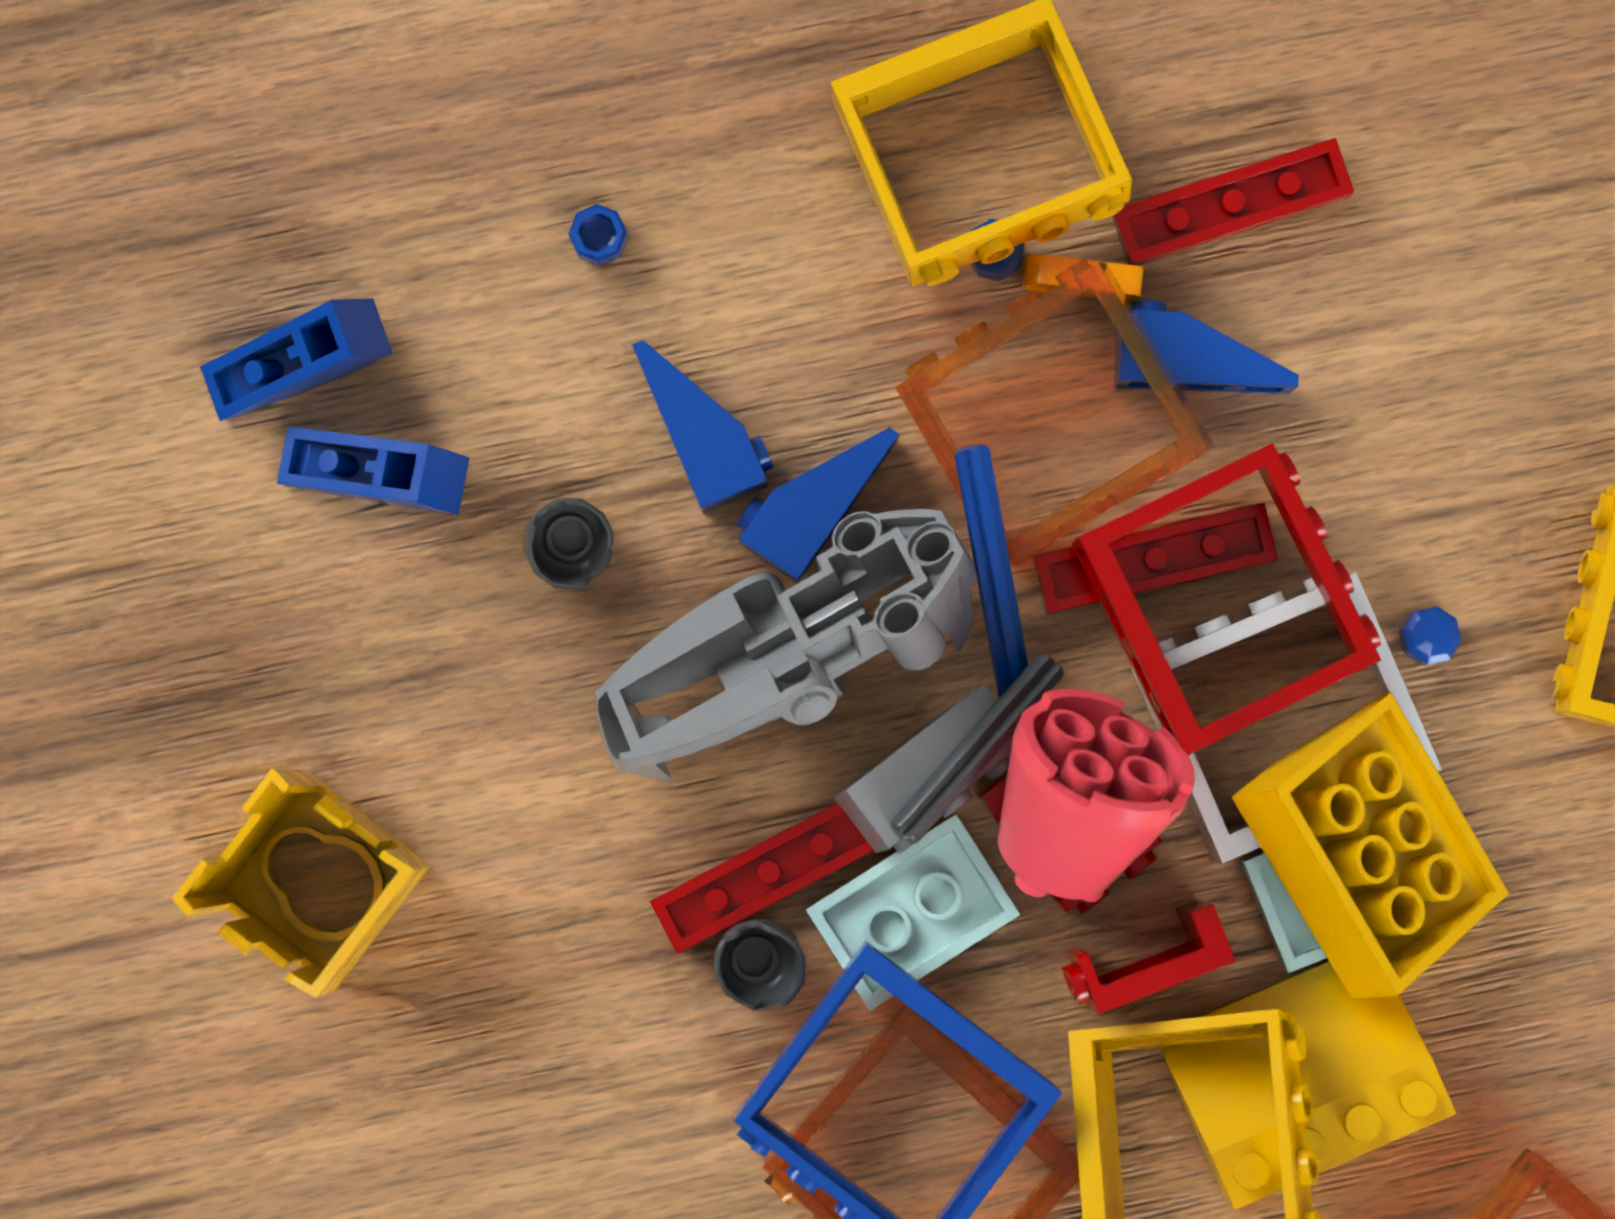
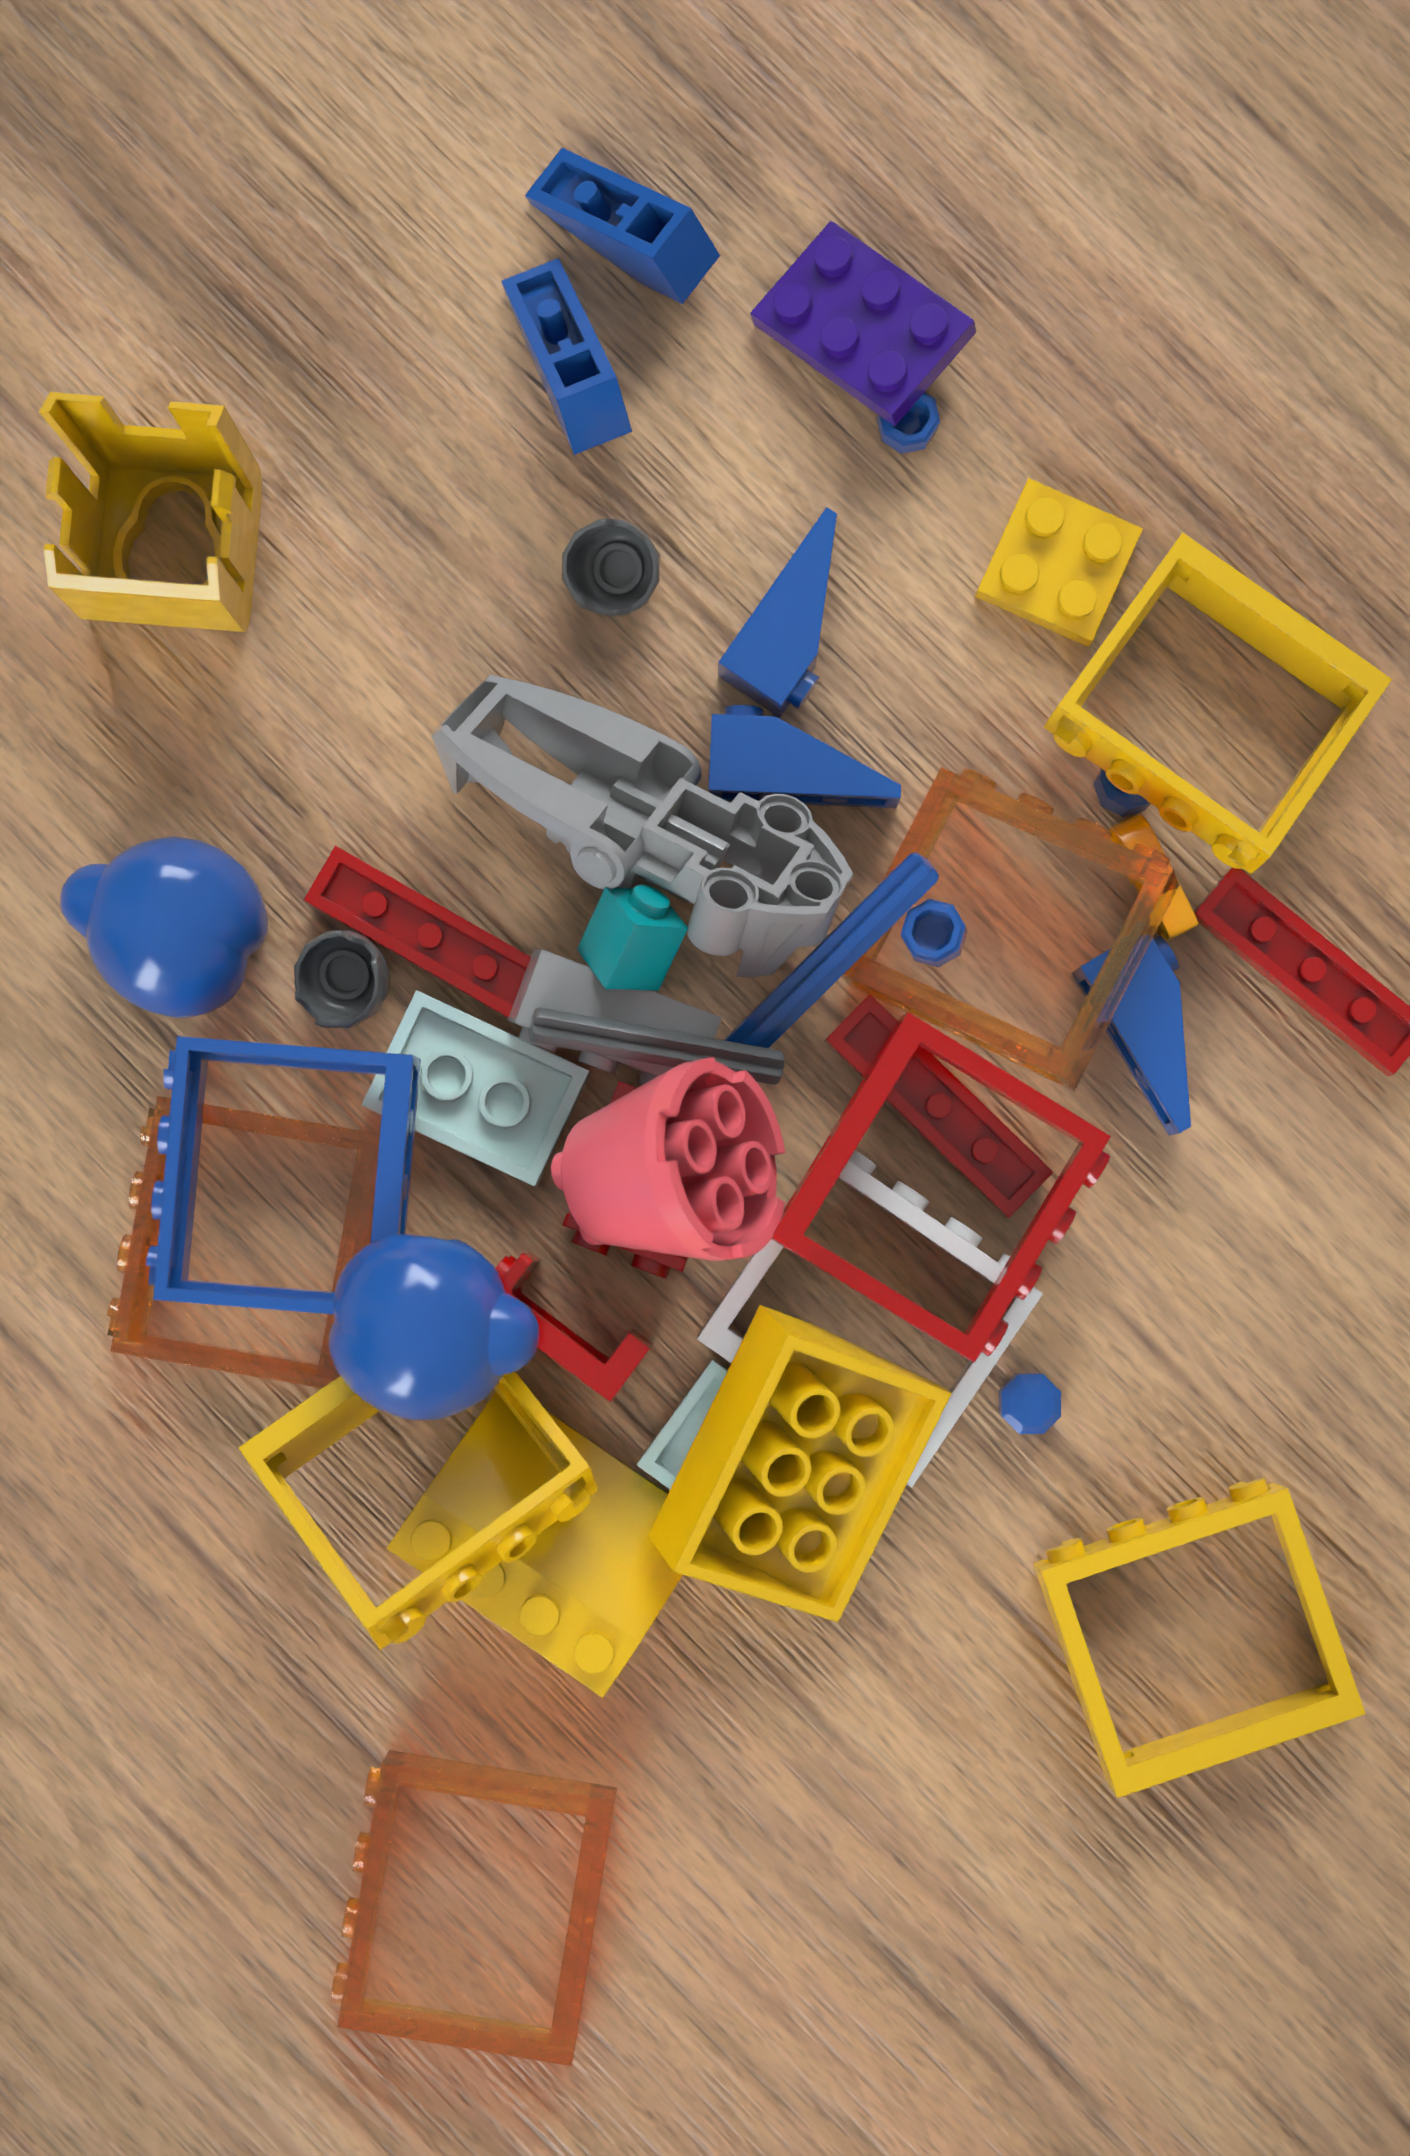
camera: 60 degrees right, 0 degrees up
none -> blue piece [60,836,268,1018]
none -> blue piece [329,1234,539,1421]
none -> teal brick [577,885,688,991]
none -> dark purple plate [750,220,976,427]
none -> blue tile [900,899,967,967]
none -> yellow plate [975,478,1143,647]

